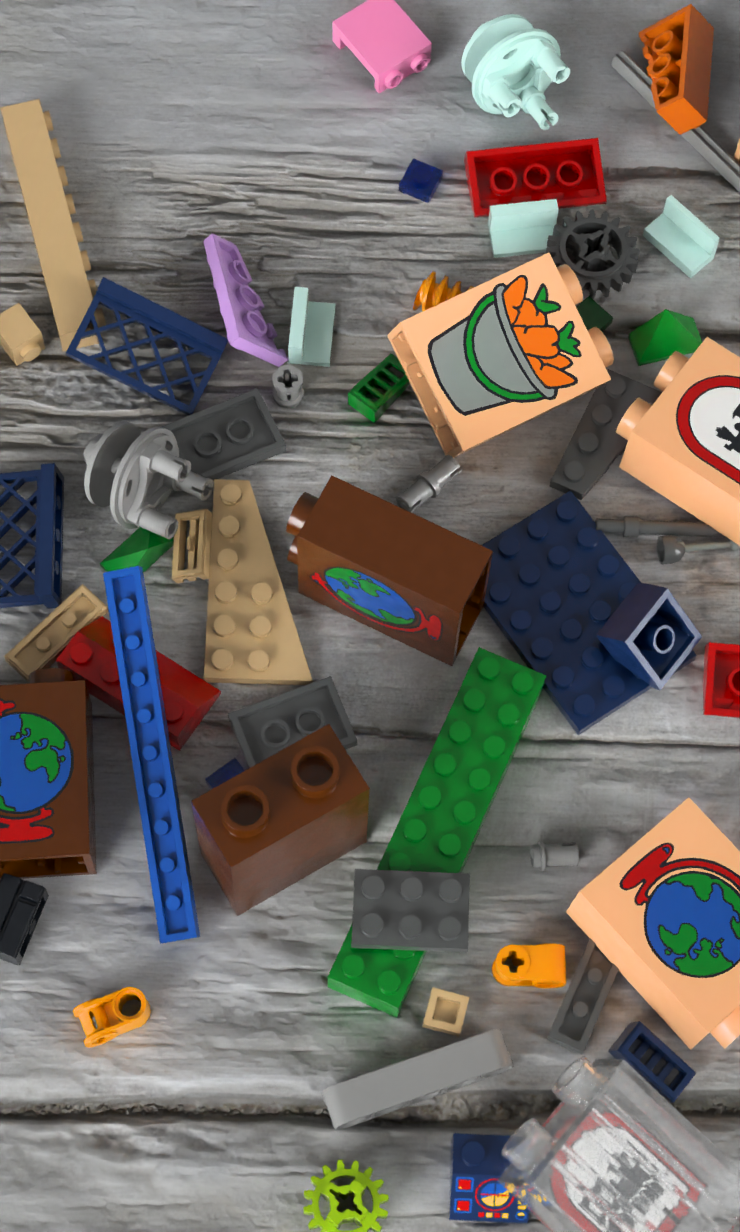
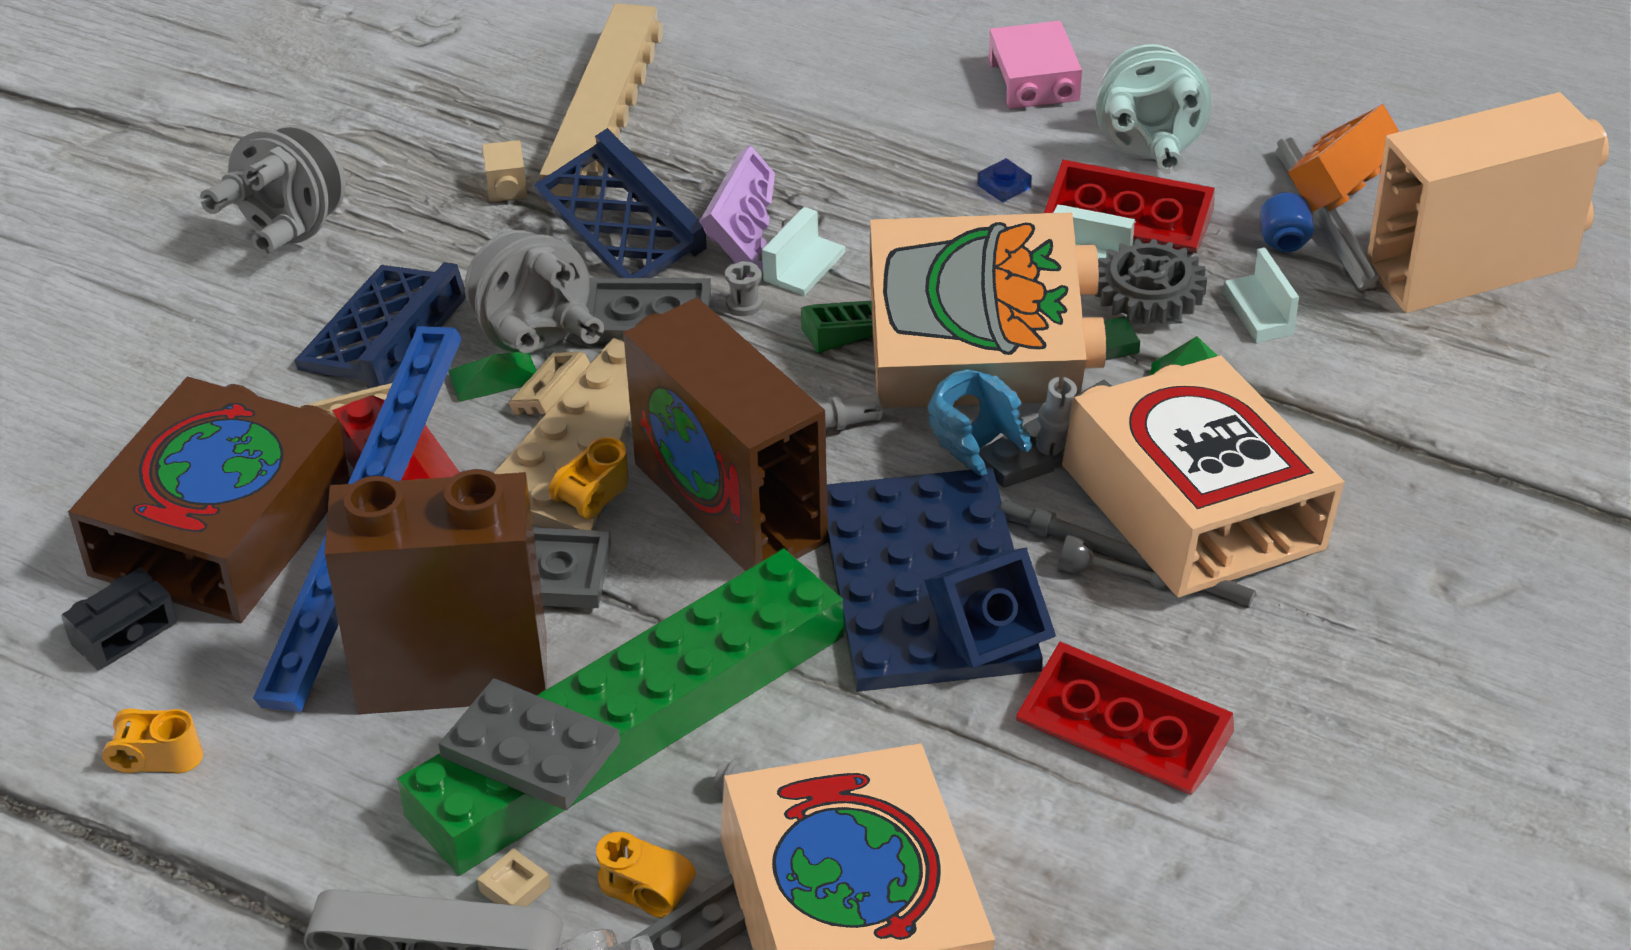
camera: 30 degrees right, 25 degrees down
none -> light orange piece [549,437,629,519]
none -> dark azure piece [928,369,1032,476]
none -> light grey pin [1036,377,1077,455]
none -> blue head [1260,192,1314,252]

